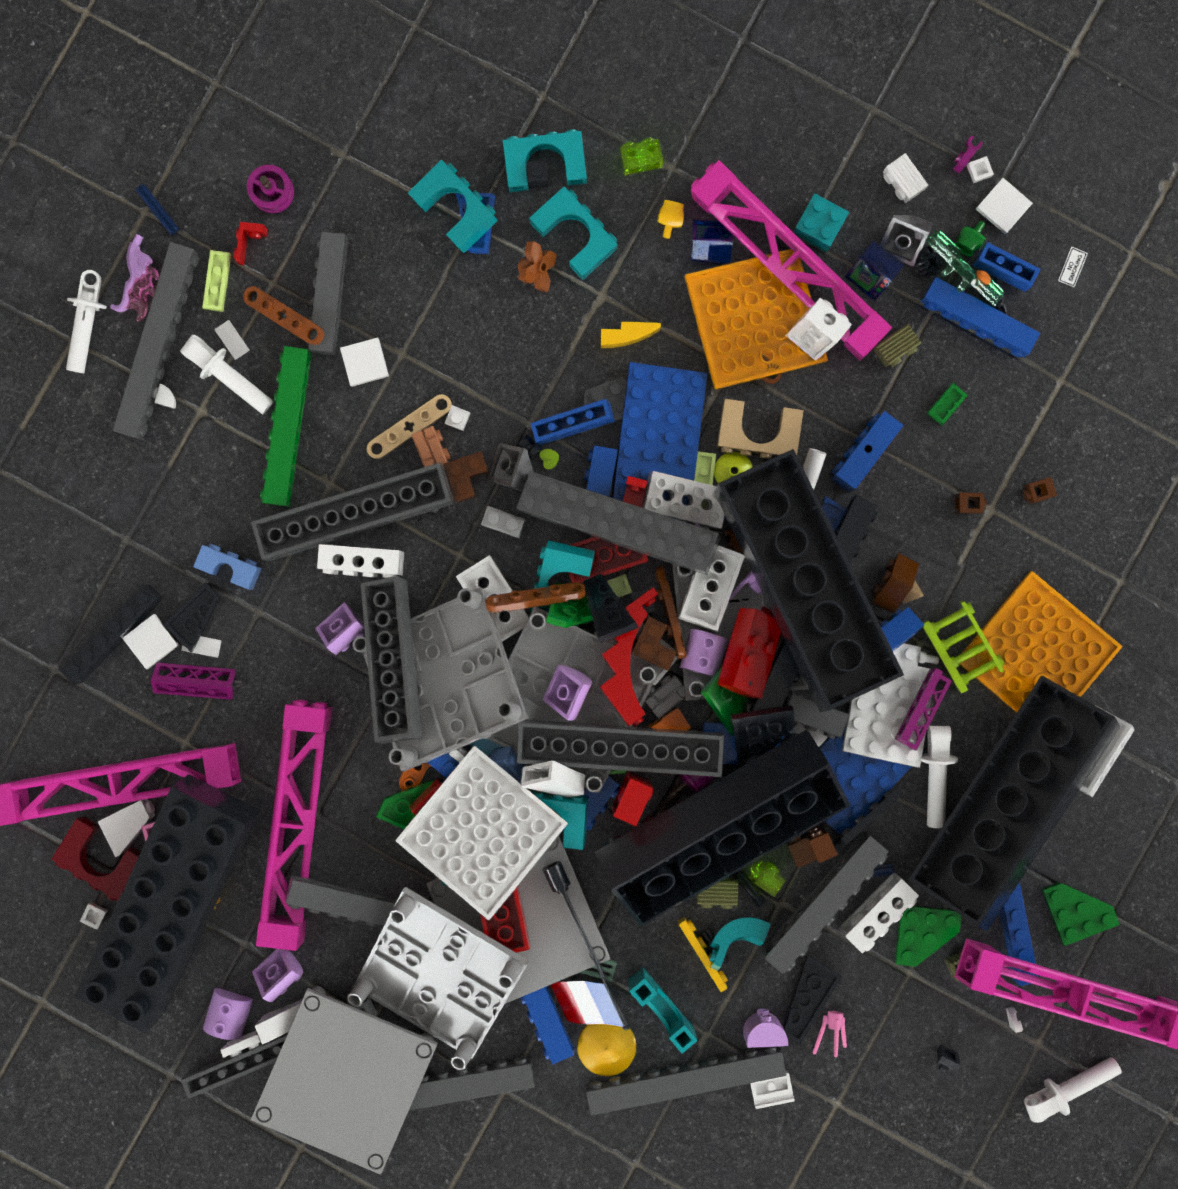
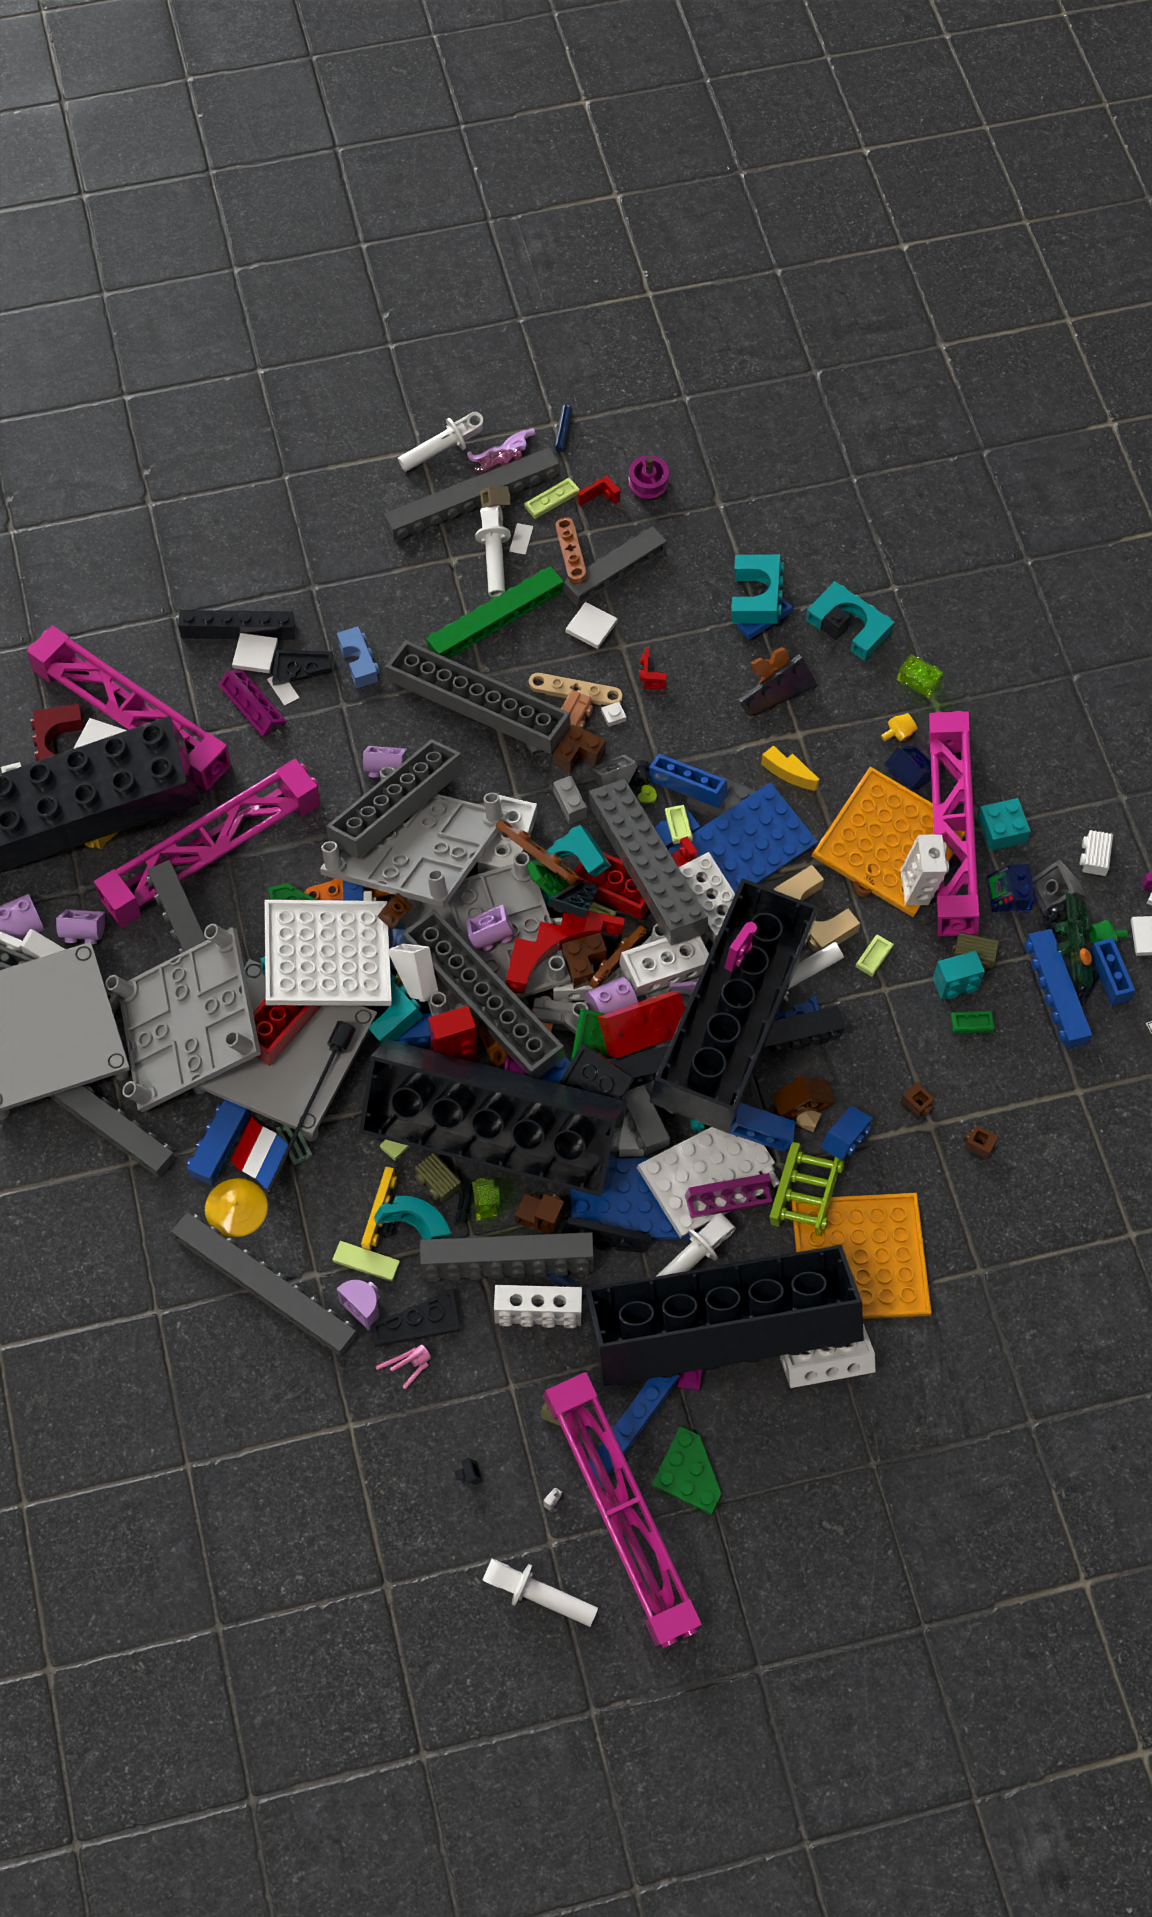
camera: 45 degrees right, 25 degrees down
white tile [155,384,176,409] -> none
white brick [317,544,404,578] -> none
teal arch [529,186,618,280] -> none
teal arch [628,967,698,1054] -> none
white plate [750,1070,795,1109] -> none
blue brick [830,411,904,493] -> none
green plate [895,905,961,967] -> none
none -> yellowish green tile [332,1241,400,1282]
none -> reddish brown brick [377,893,413,930]
none -> dark tan brick [480,486,511,509]
none -> red bracket [639,647,667,690]
none -> yellowish green tile [665,805,693,845]
none -> dark pink plate [724,922,757,972]
none -> black wing [738,655,818,716]
none -> blue brick [820,1105,873,1160]
none -> yellowish green tile [855,935,894,977]
none -> teal brick [933,951,985,1000]

